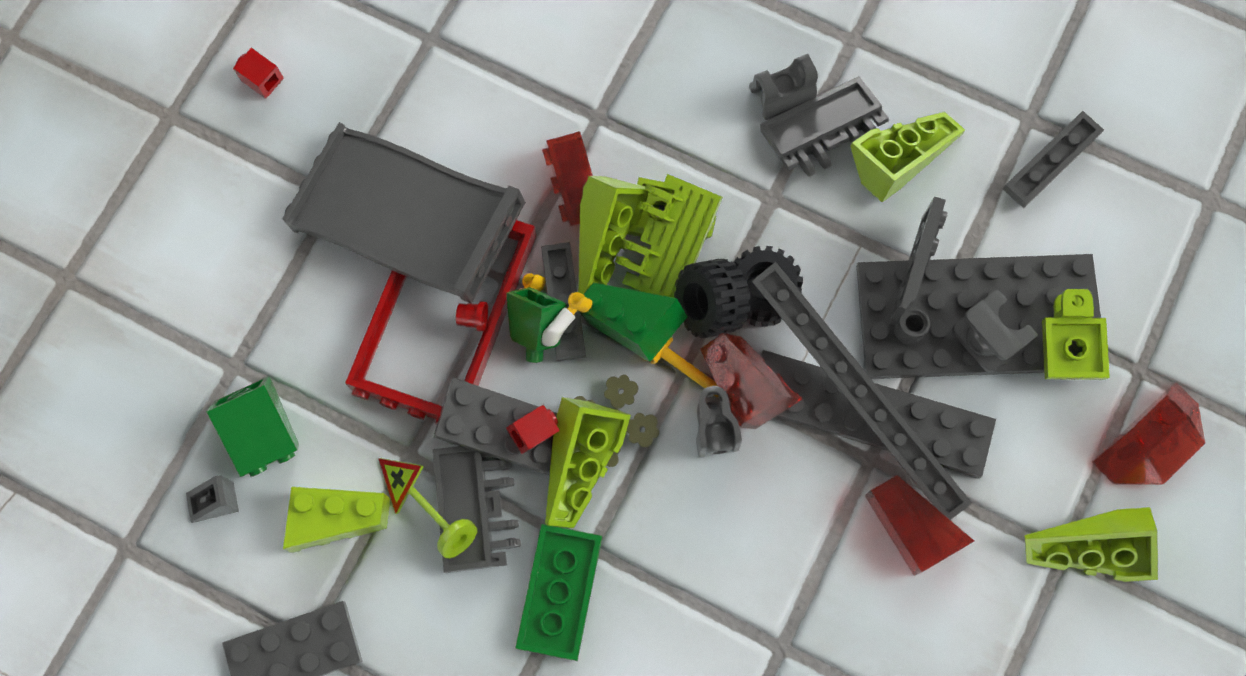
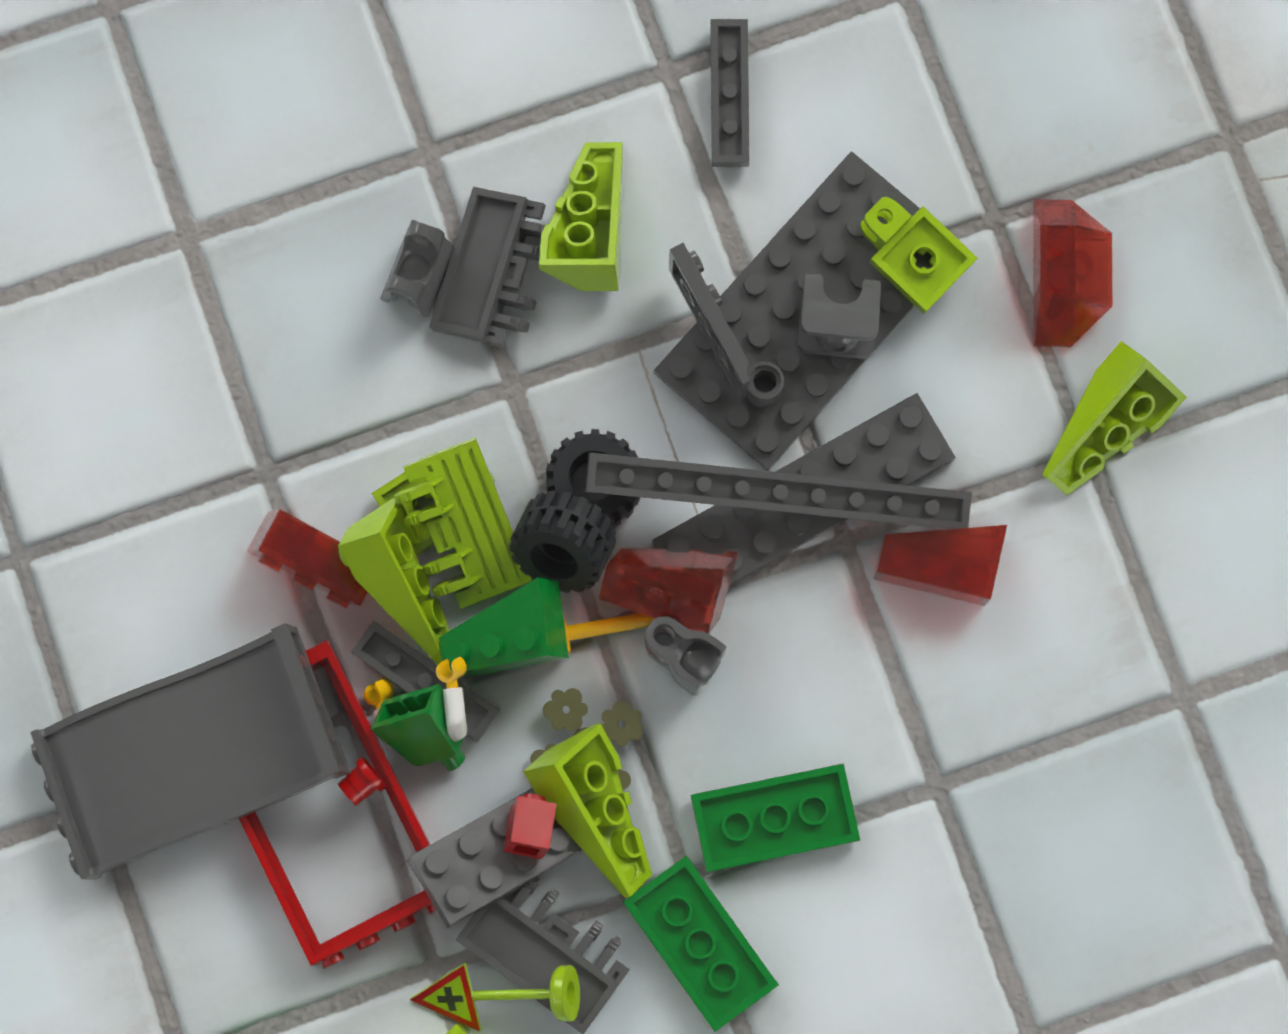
camera: 50 degrees left, 5 degrees up
none -> green plate [690,763,860,873]

